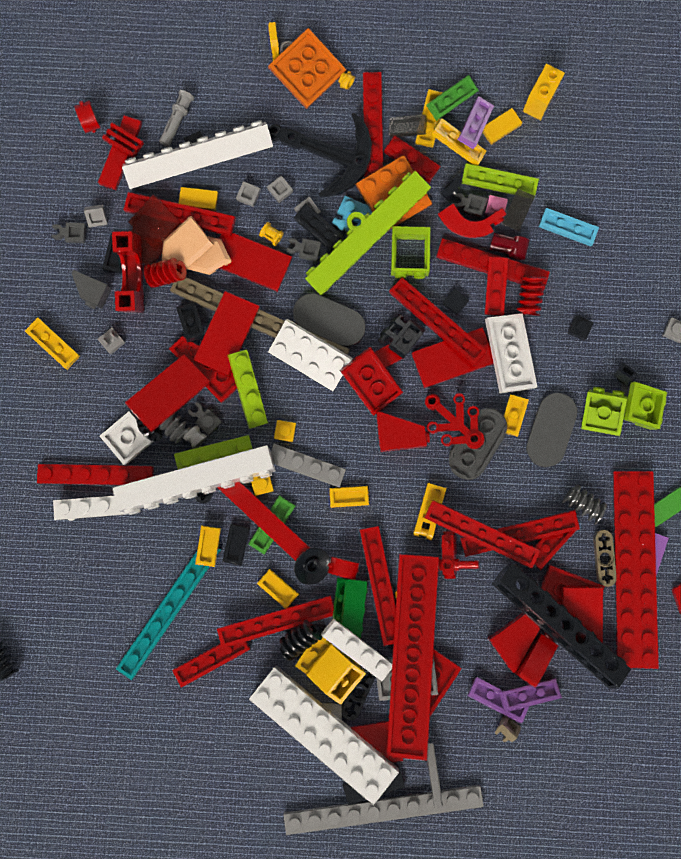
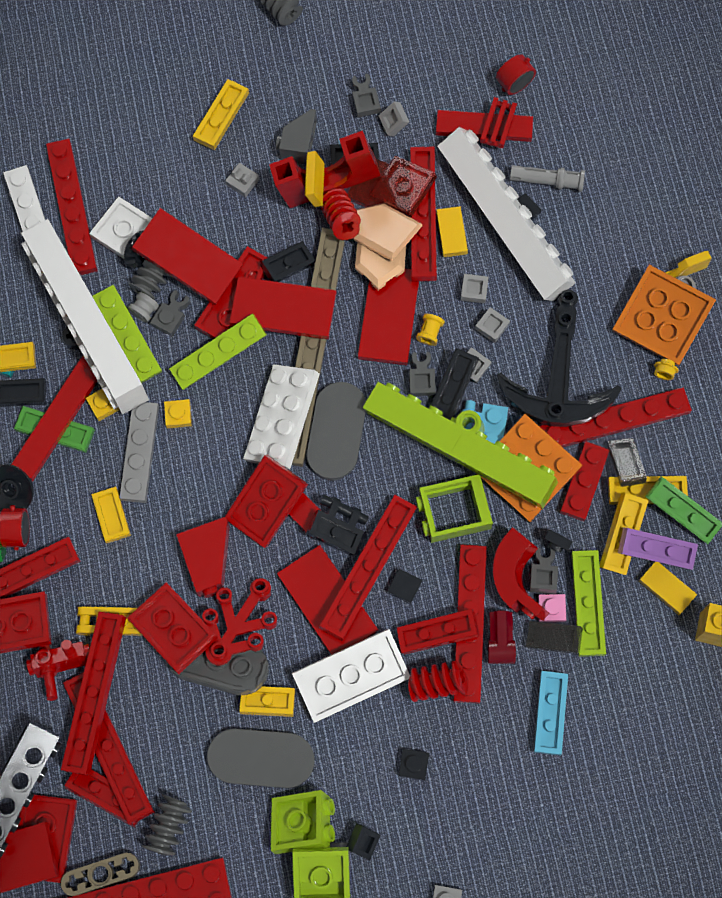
camera: 75 degrees right, 10 degrees down
none -> red tile [127,582,218,674]
none -> yellow tile [305,151,325,207]

